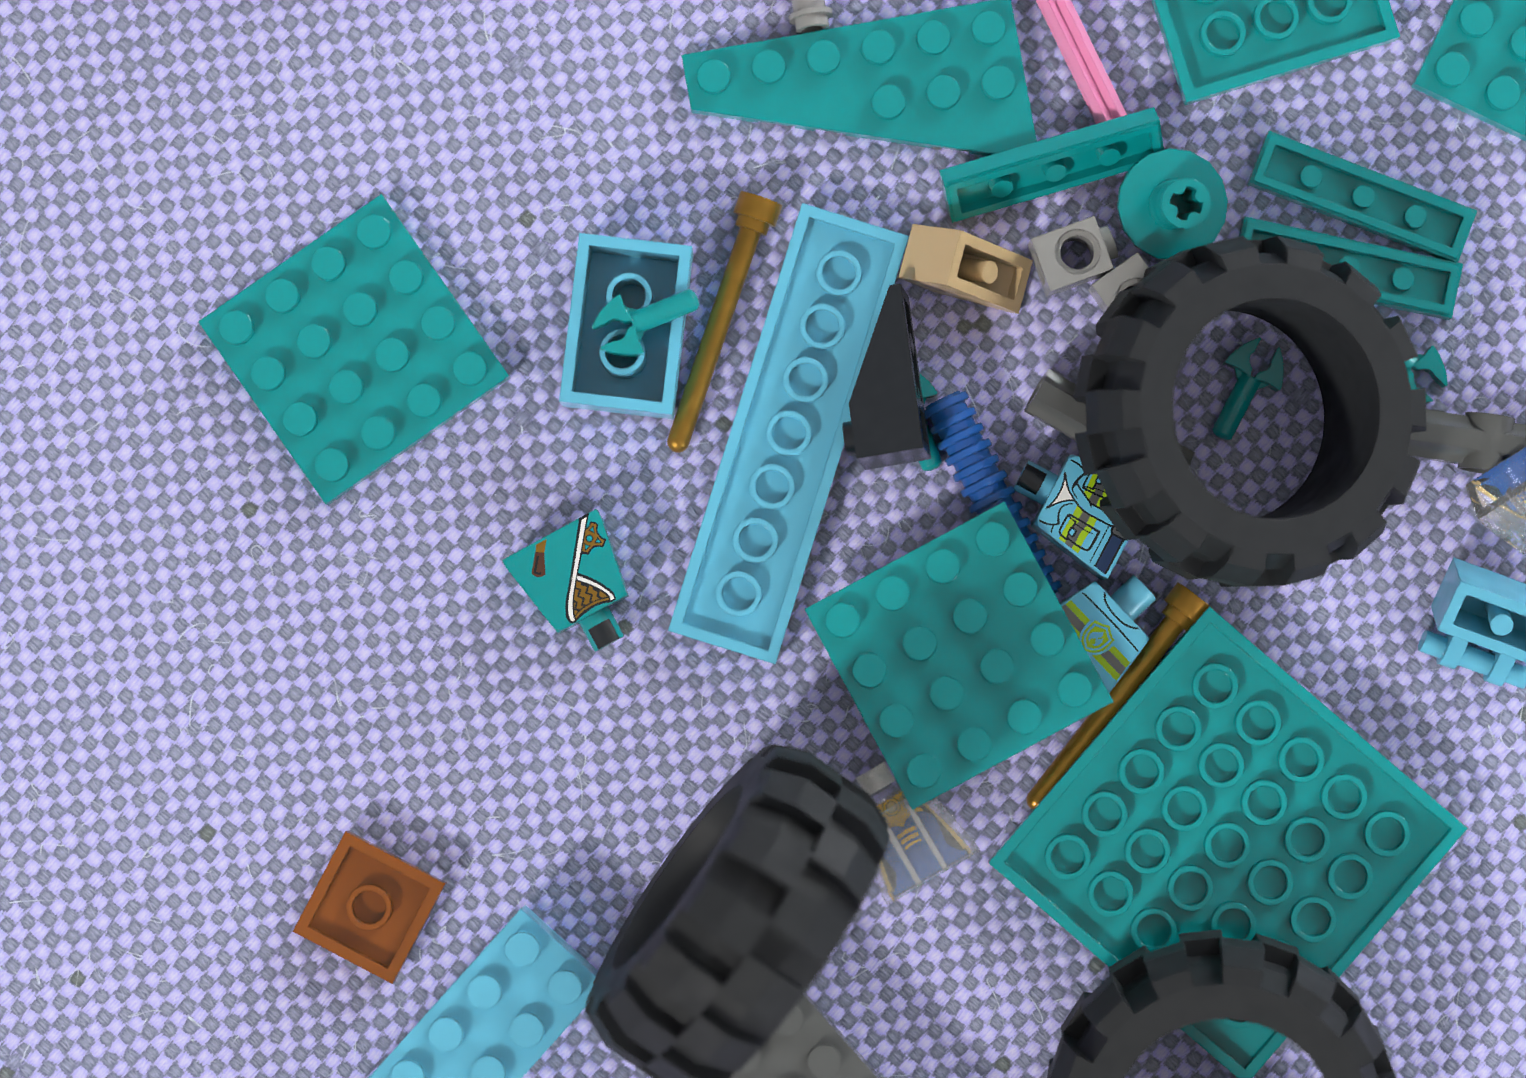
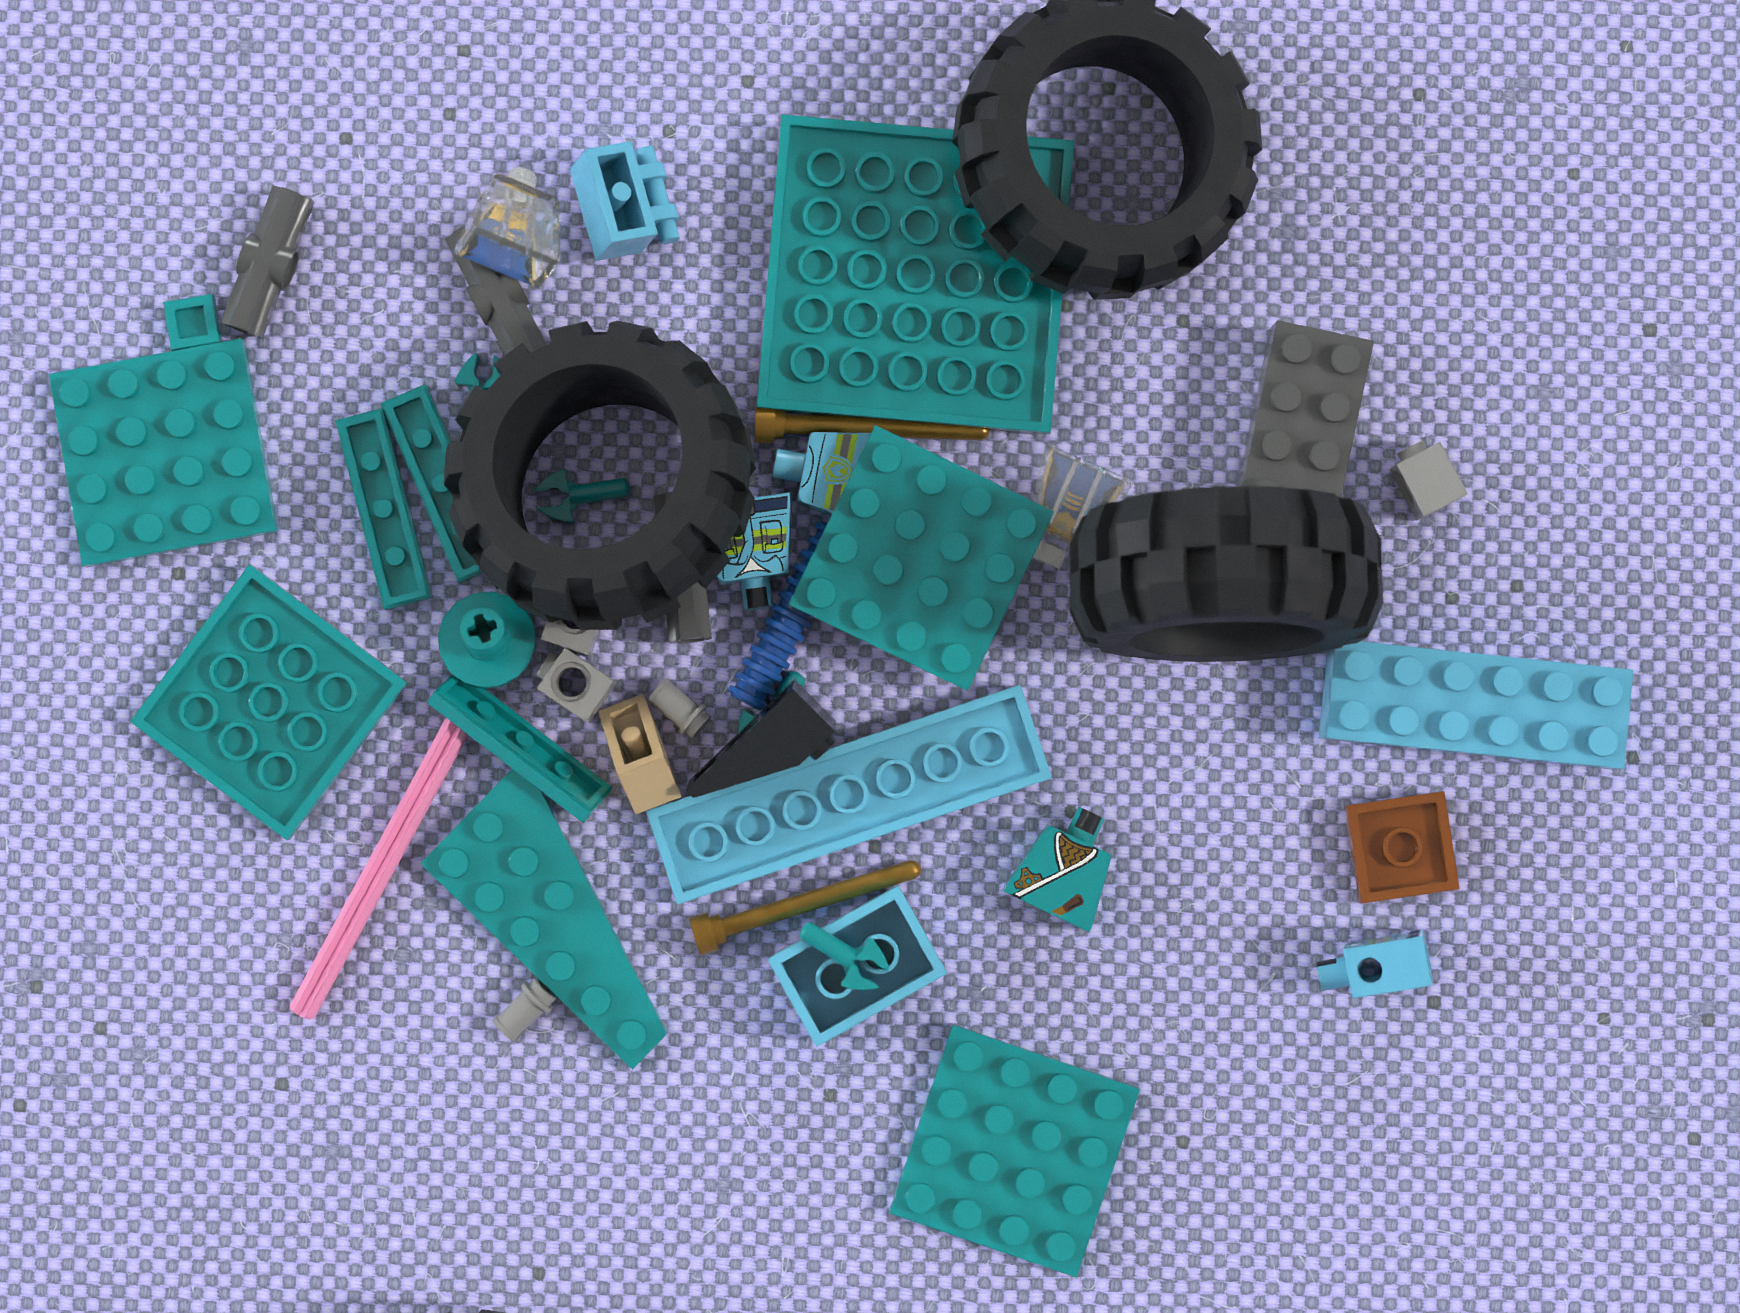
camera: 125 degrees left, 0 degrees up
none -> light grey pin [647,677,711,739]
none -> medium azure torso [1316,929,1433,998]

